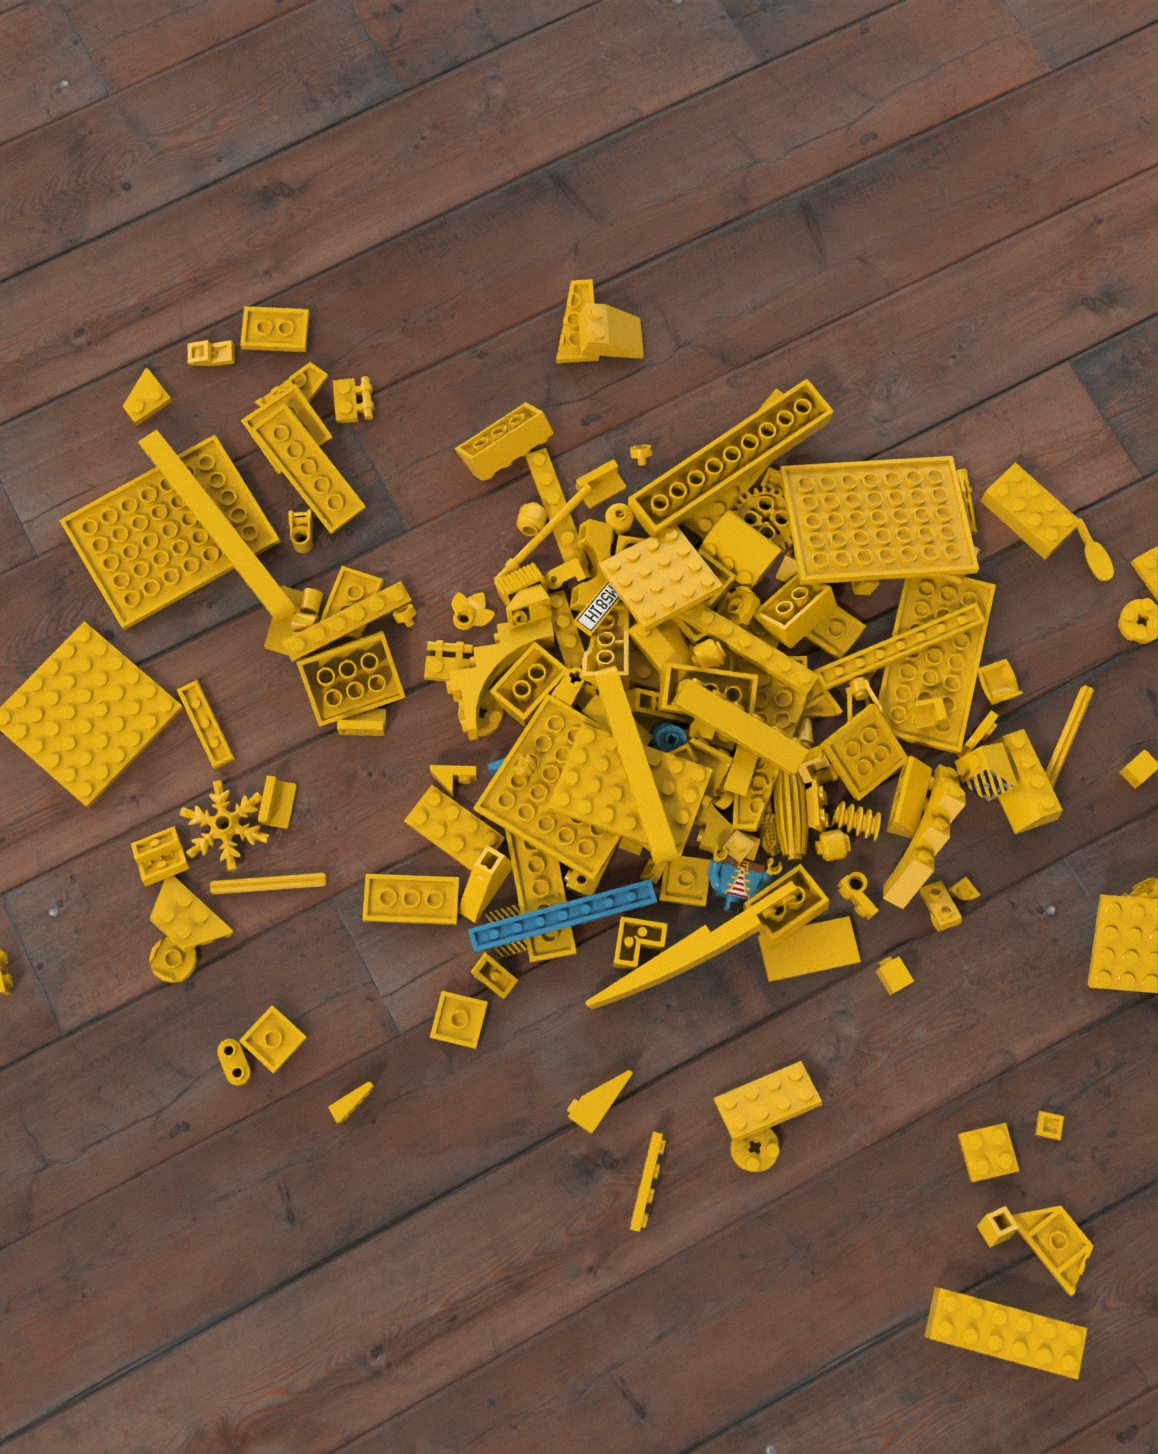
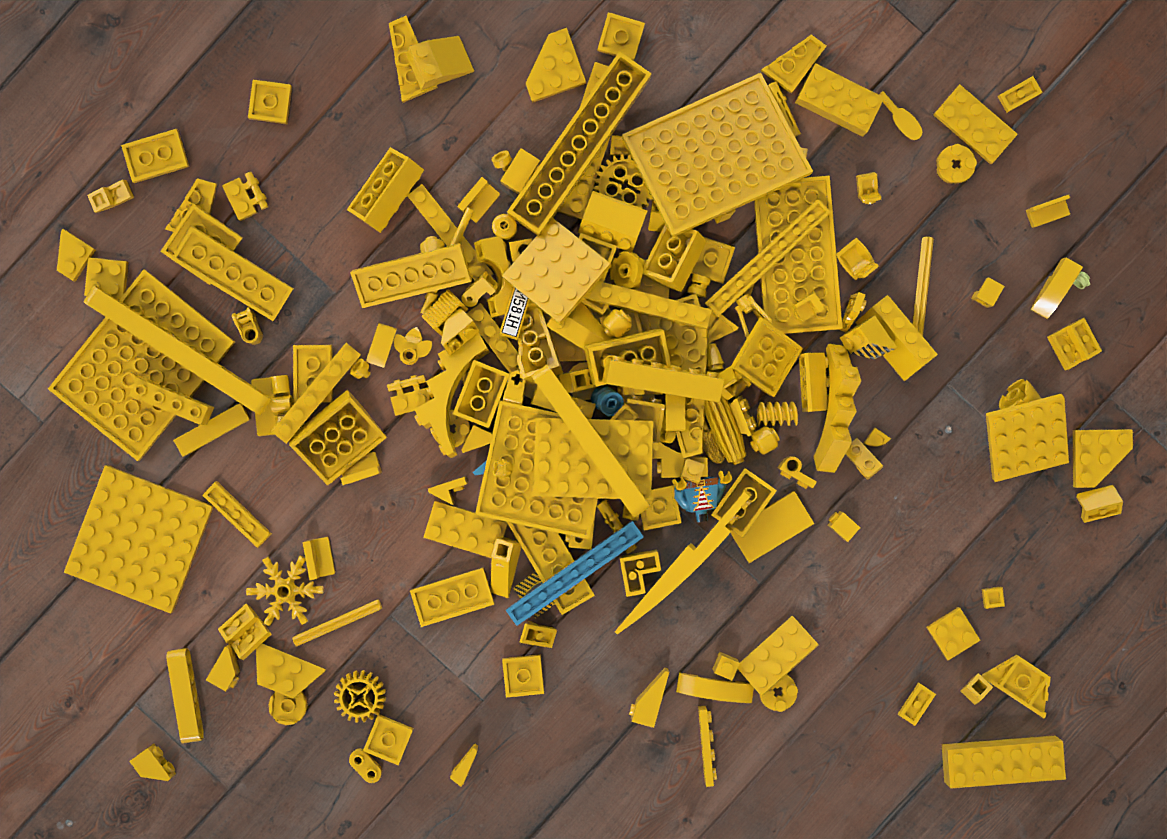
camera: 15 degrees left, 15 degrees up
none -> yellow plate [84,257,129,300]
none -> yellow brick [129,377,214,425]
none -> yellow beam [166,648,204,744]
none -> yellow tile [173,403,251,457]
none -> yellow slope [206,644,240,692]
none -> yellow plate [248,80,292,124]
none -> yellow gear [334,670,386,723]
none -> yellow plate [350,243,472,308]
none -> yellow slope [366,323,397,368]
none -> yellow slope [461,425,493,453]
none -> yellow brick [500,148,541,195]
none -> yellow plate [526,28,586,103]
none -> yellow pin [596,499,637,554]
none -> yellow plate [597,12,645,61]
none -> yellow slope [676,673,754,703]
none -> yellow wheel [687,274,711,298]
none -> yellow brick [713,652,740,681]
none -> yellow wing [761,34,826,94]
none -> yellow bracket [856,172,881,204]
none -> yellow plate [898,682,936,726]

